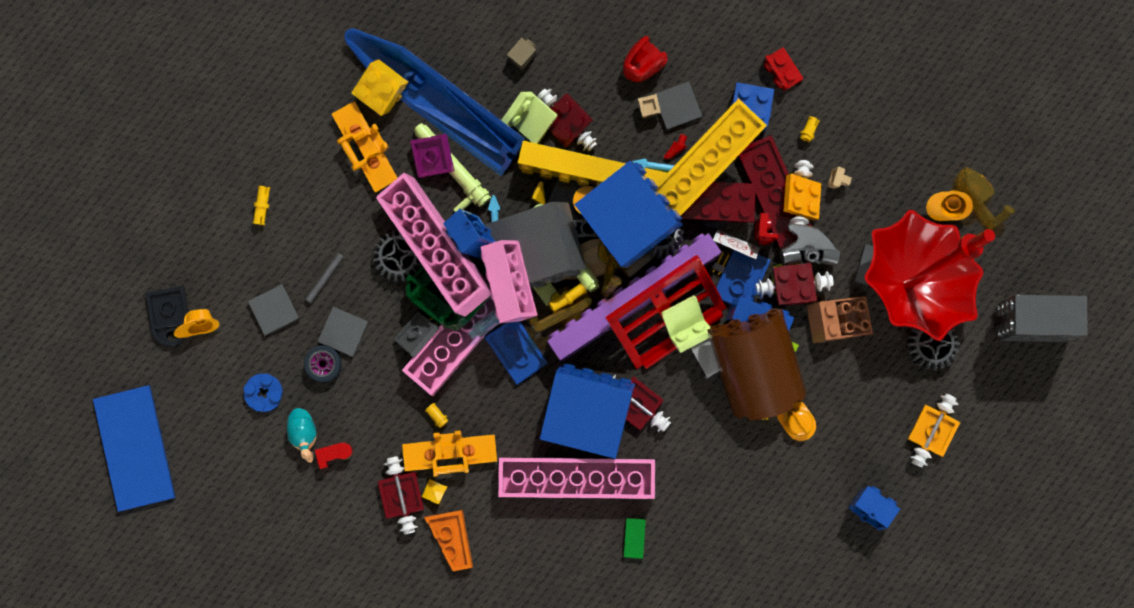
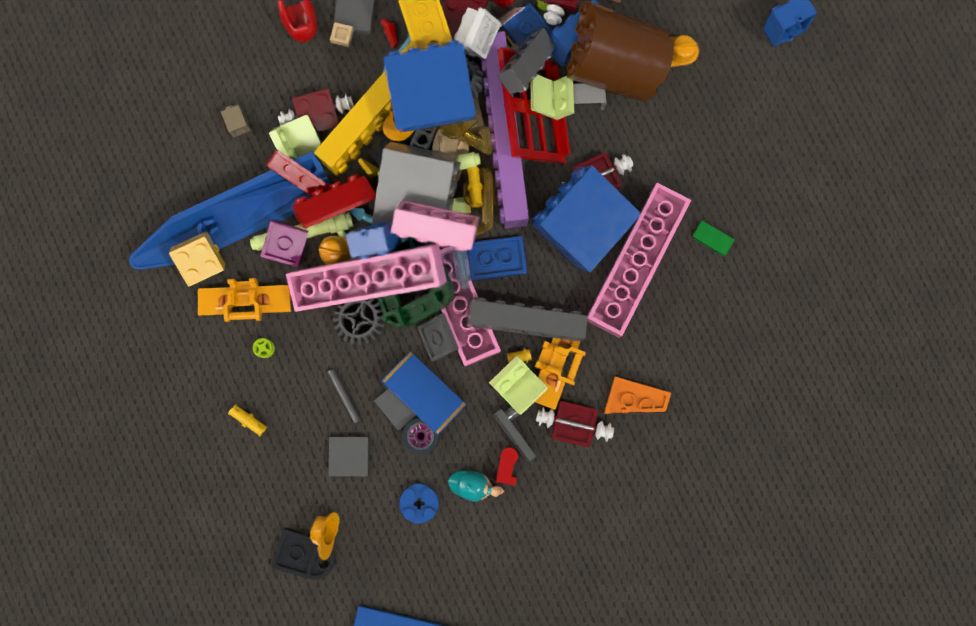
camera: 70 degrees left, 0 degrees up
yellow slope [422,479,447,504] -> none
none -> lime wheel [253,338,275,358]
none -> tile [266,149,330,196]
none -> red slope [291,174,376,229]
none -> light orange piece [318,236,359,264]
none -> blue slope [381,352,466,435]
none -> white bracket [454,8,501,60]
none -> dark grey brick [467,298,587,342]
none -> yellowish green bracket [489,356,548,415]
none -> dark grey piece [493,406,536,462]
none -> dark grey brick [497,27,556,94]

